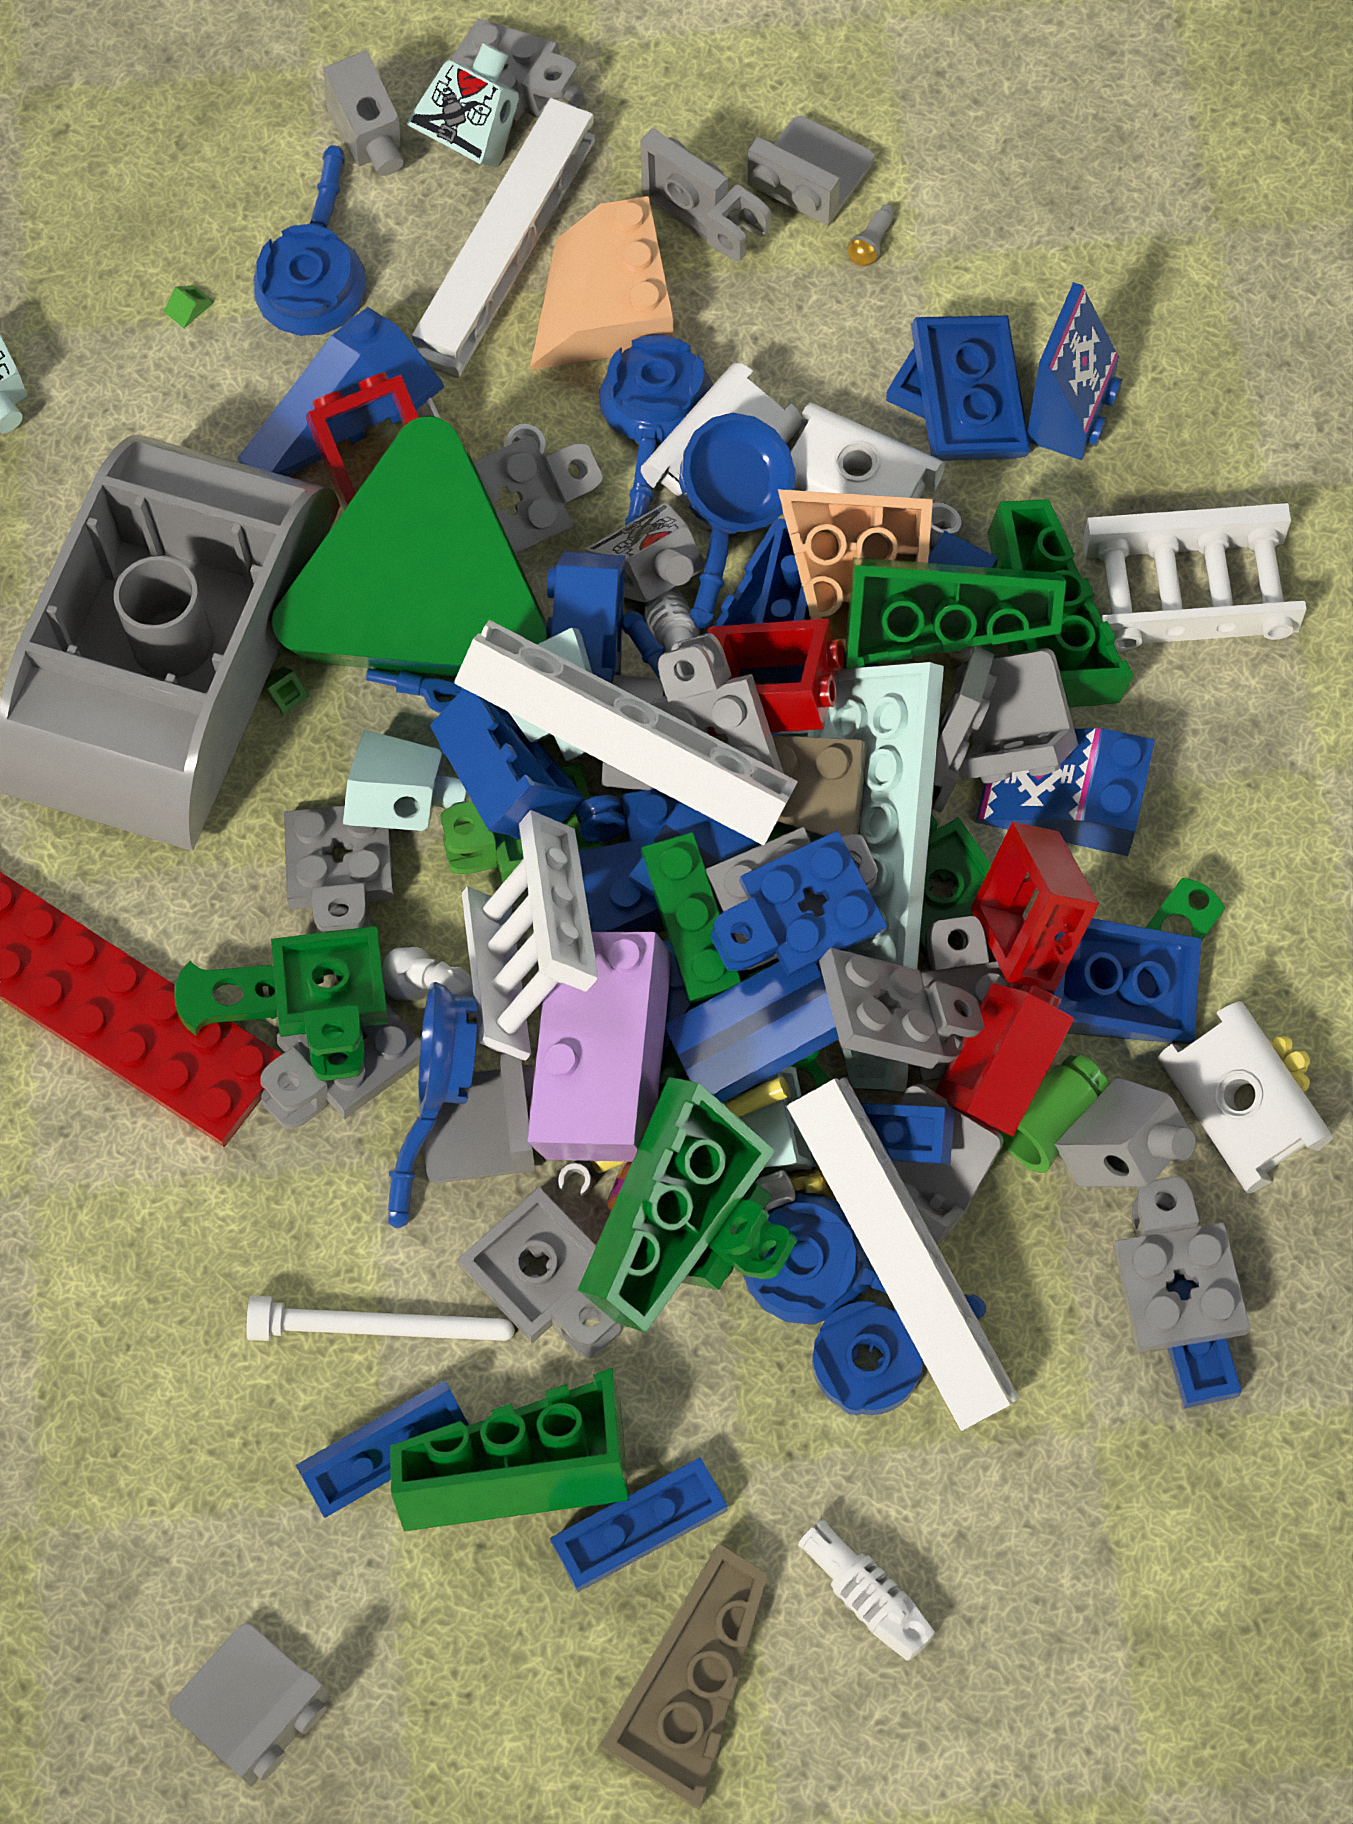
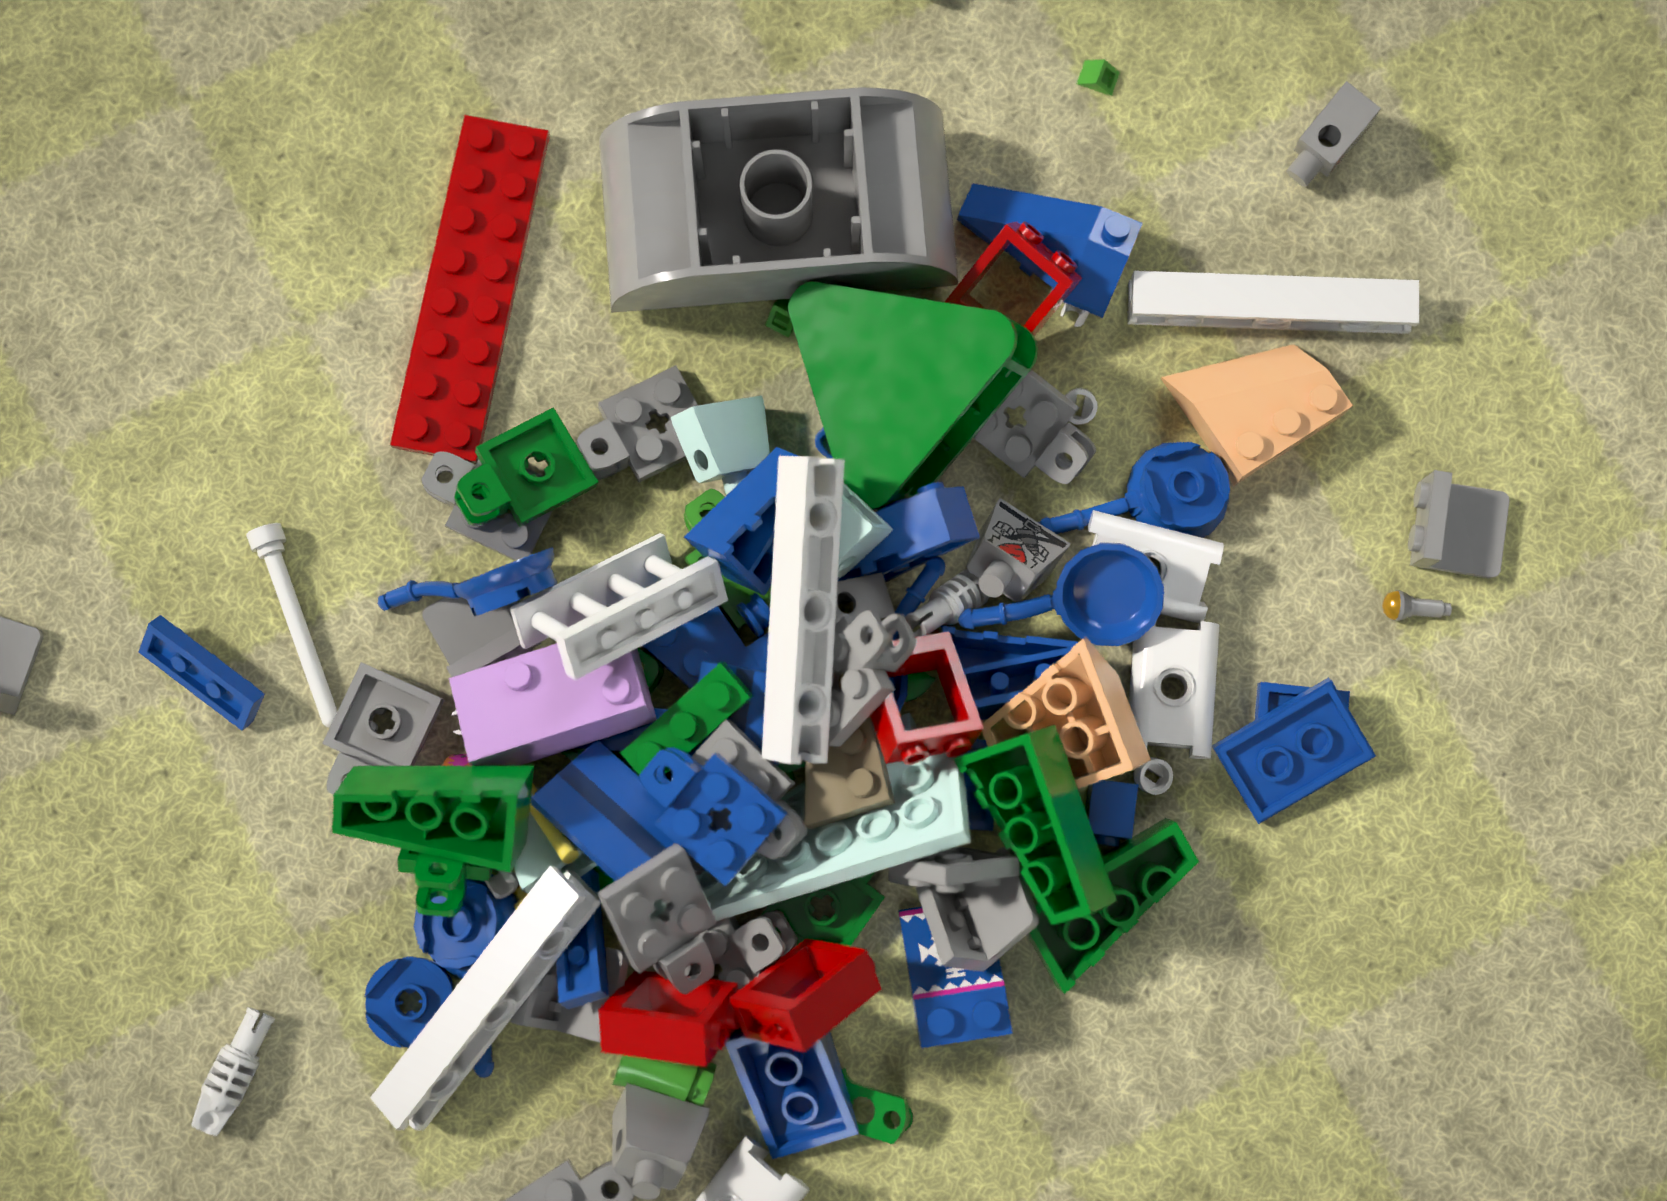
camera: 65 degrees right, 15 degrees up
green piece [174,960,277,1036] -> none
blue piece [253,145,366,336] -> none
white arm [382,947,476,1020] -> none
green wedge [390,1368,629,1532] -> none
light aqua torso [407,43,519,167] -> none
light grey plate [450,18,584,123] -> none
blue plate [550,1457,728,1593] -> none
dark tan wing [598,1543,768,1810] -> none
light grey plate [640,128,771,262] -> none
blue slope [1027,282,1123,460] -> none
white fence [1083,503,1307,651] -> none

